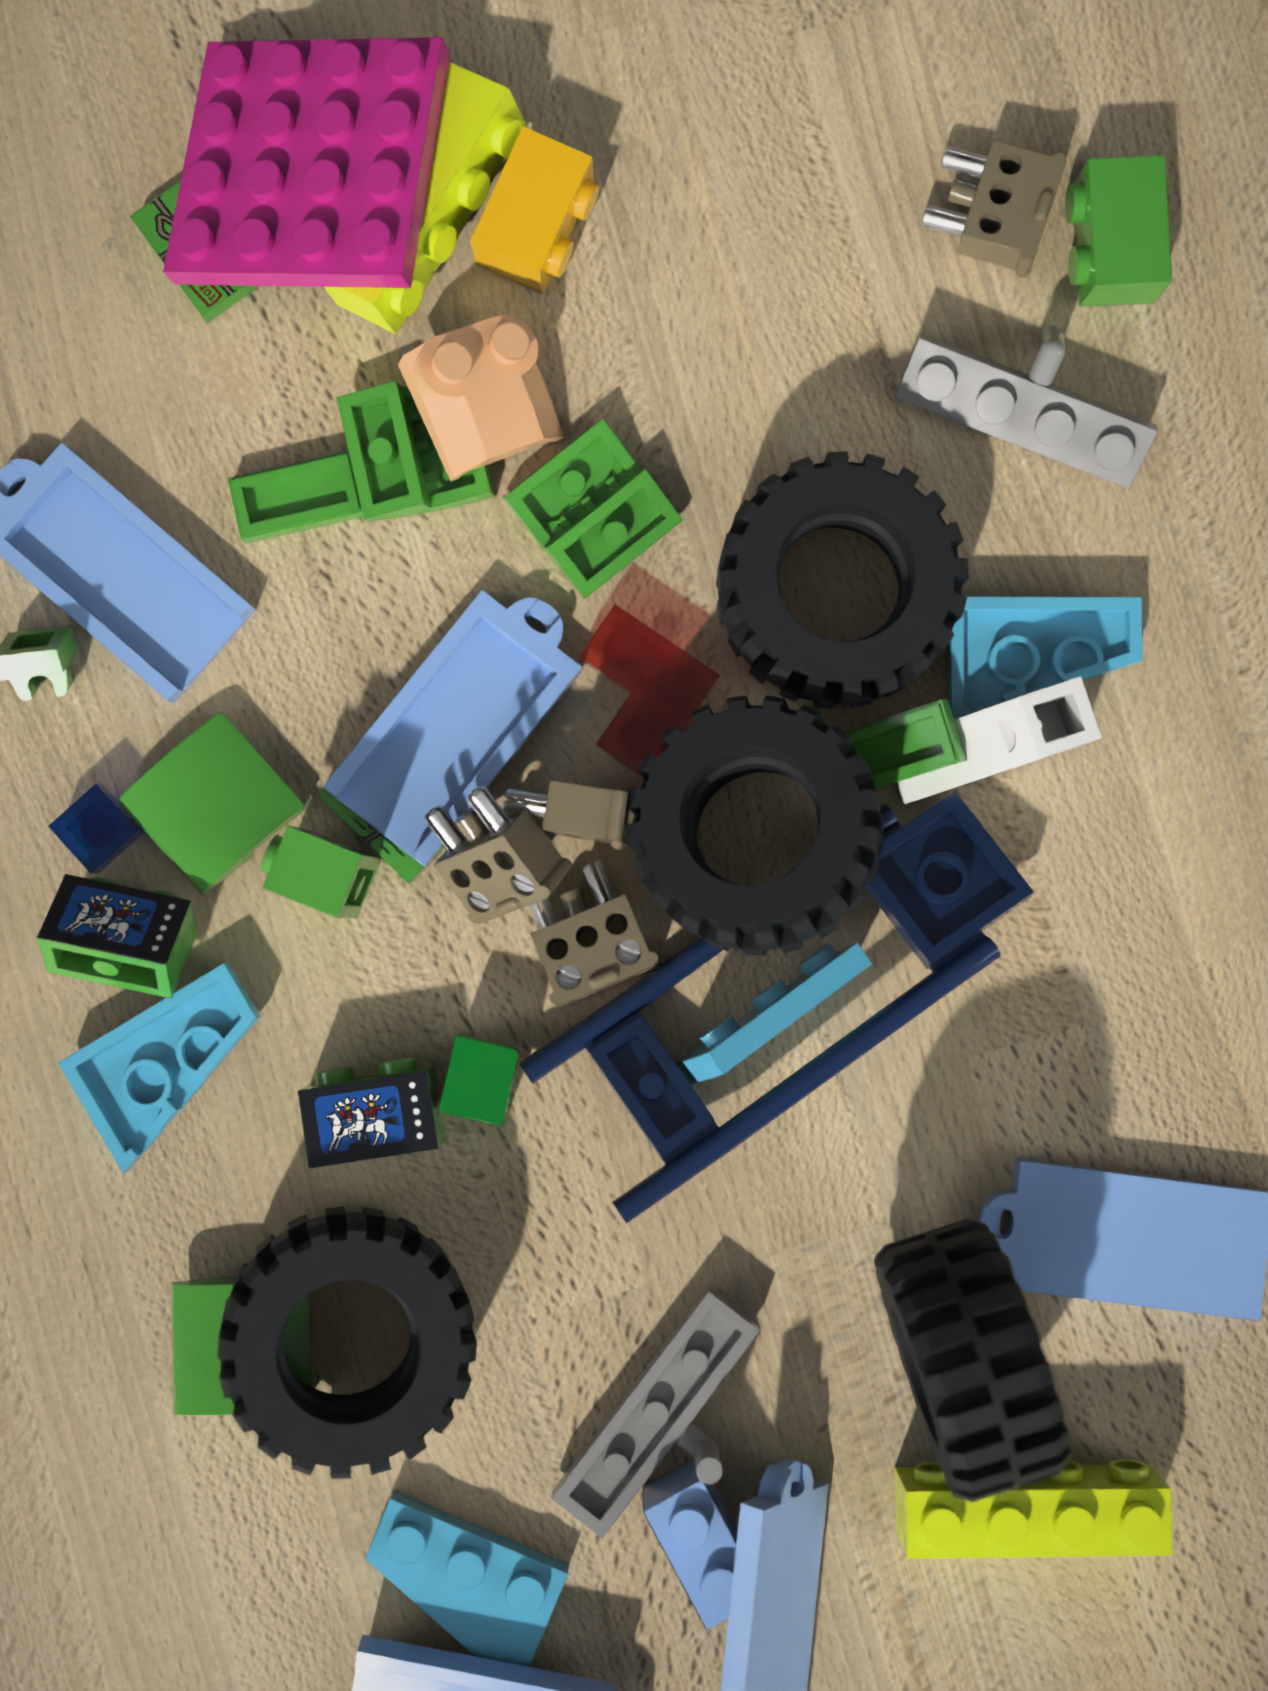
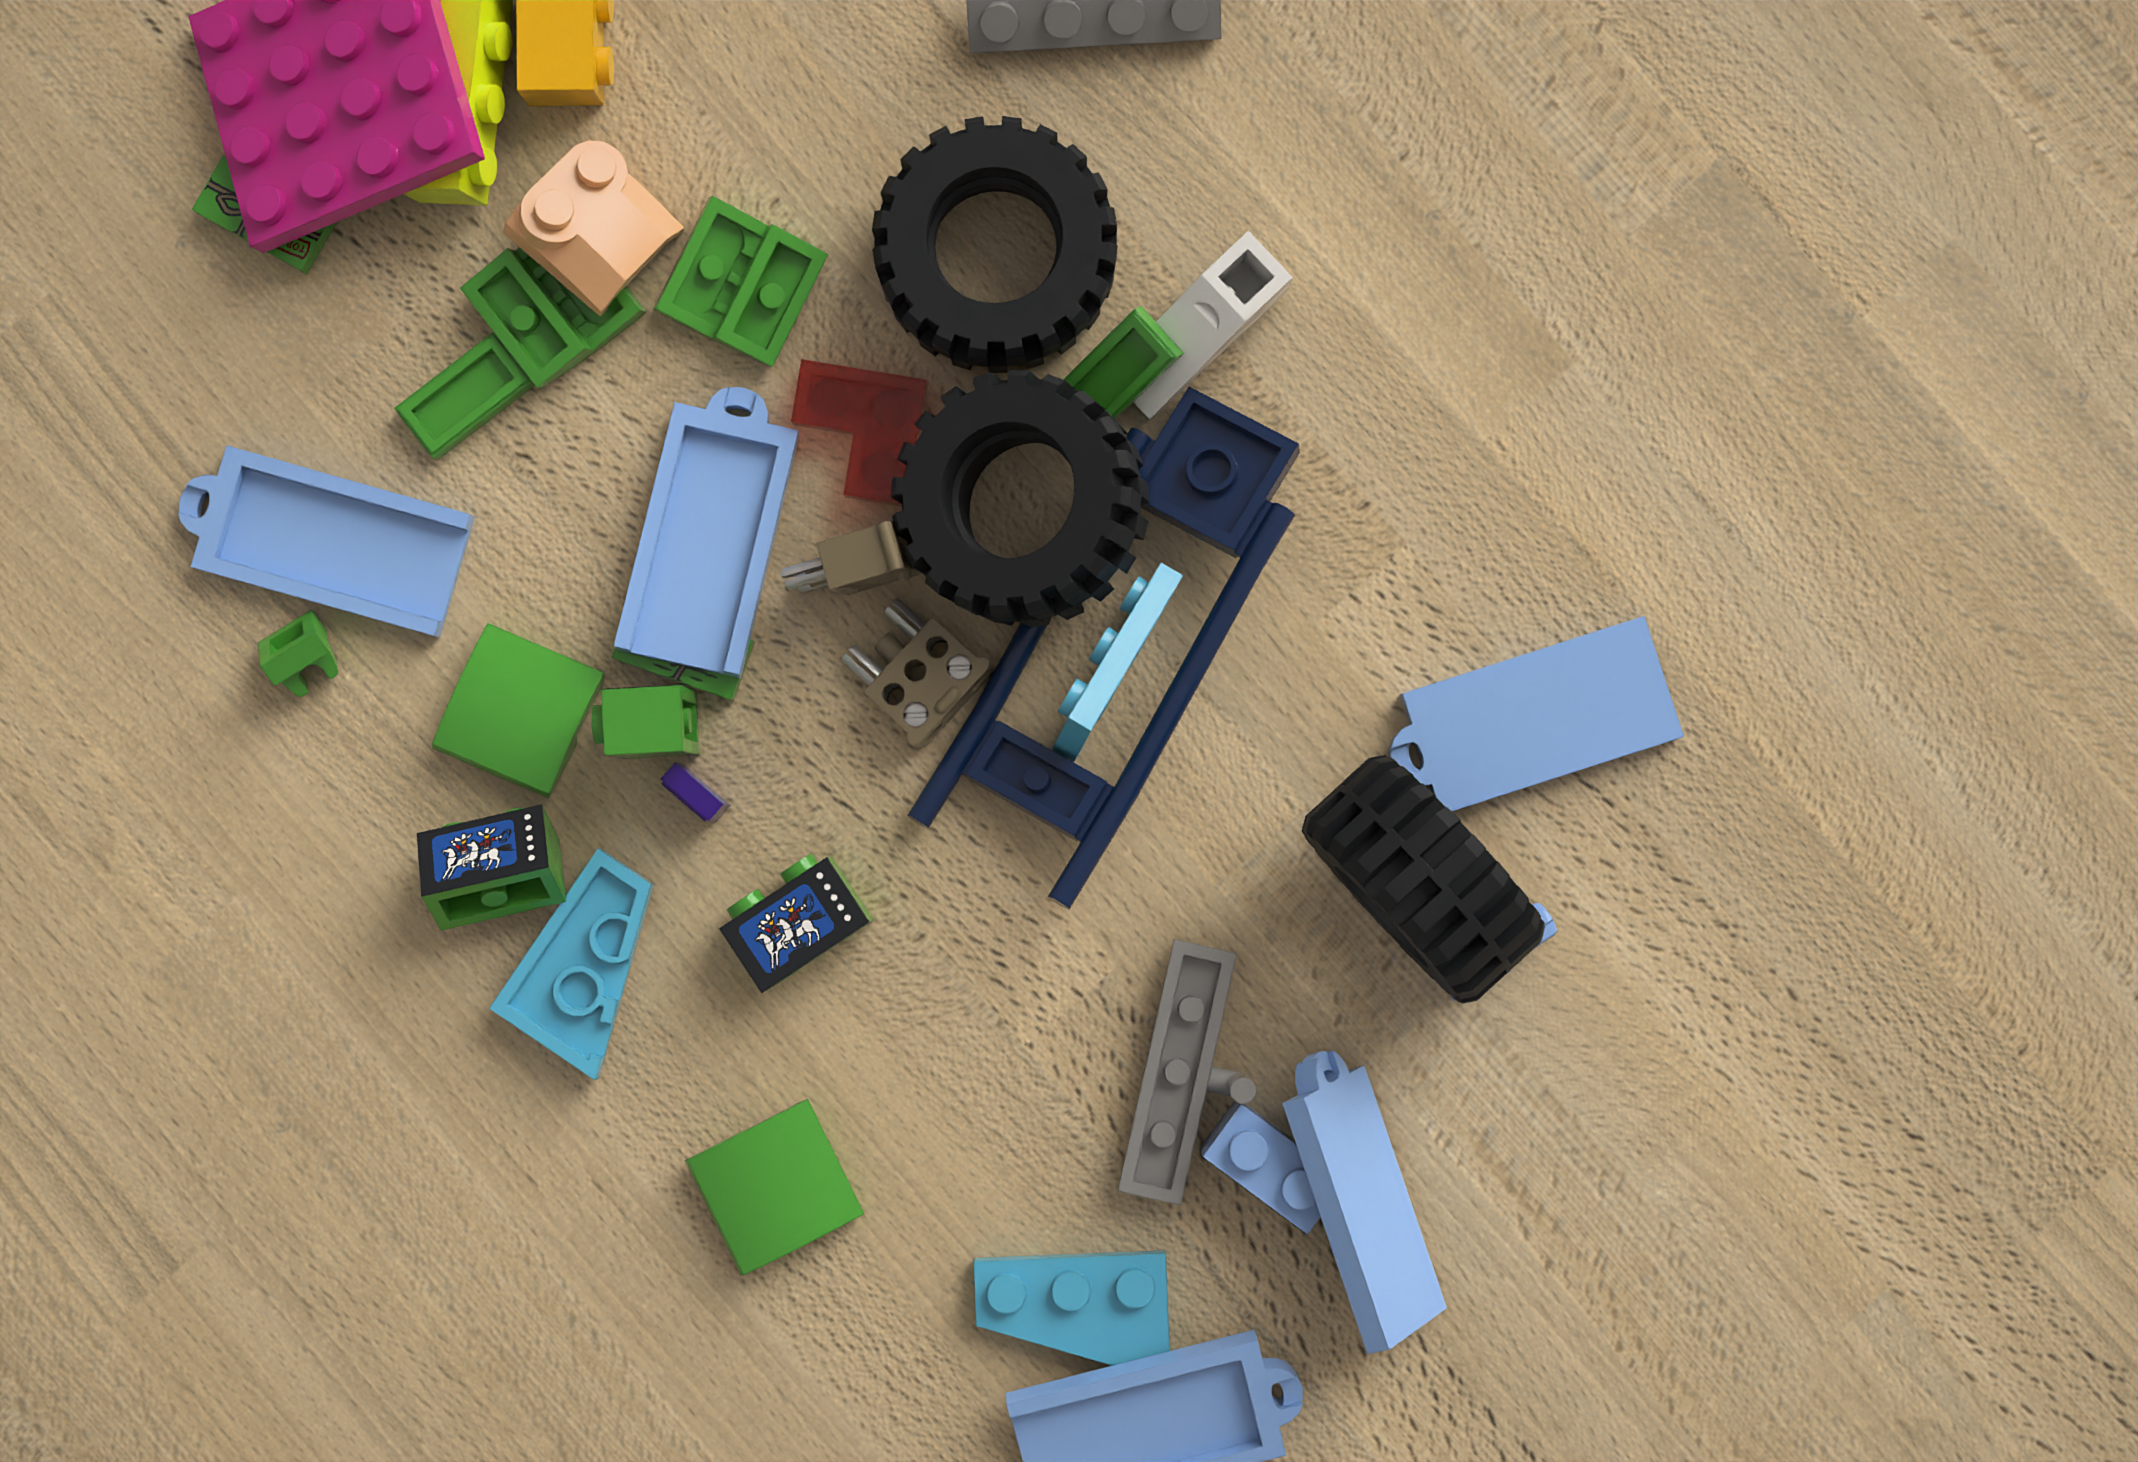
camera: 25 degrees left, 0 degrees up
clear blue plate [48,784,145,874] -> none
black tyre [217,1206,477,1479] -> none
dark tan piece [424,786,572,924] -> none
green panel [438,1031,519,1126] -> none
neon yellow brick [895,1459,1173,1559] -> none
medium azure wing [947,596,1142,720] -> none
none -> dark purple tile [661,762,731,822]

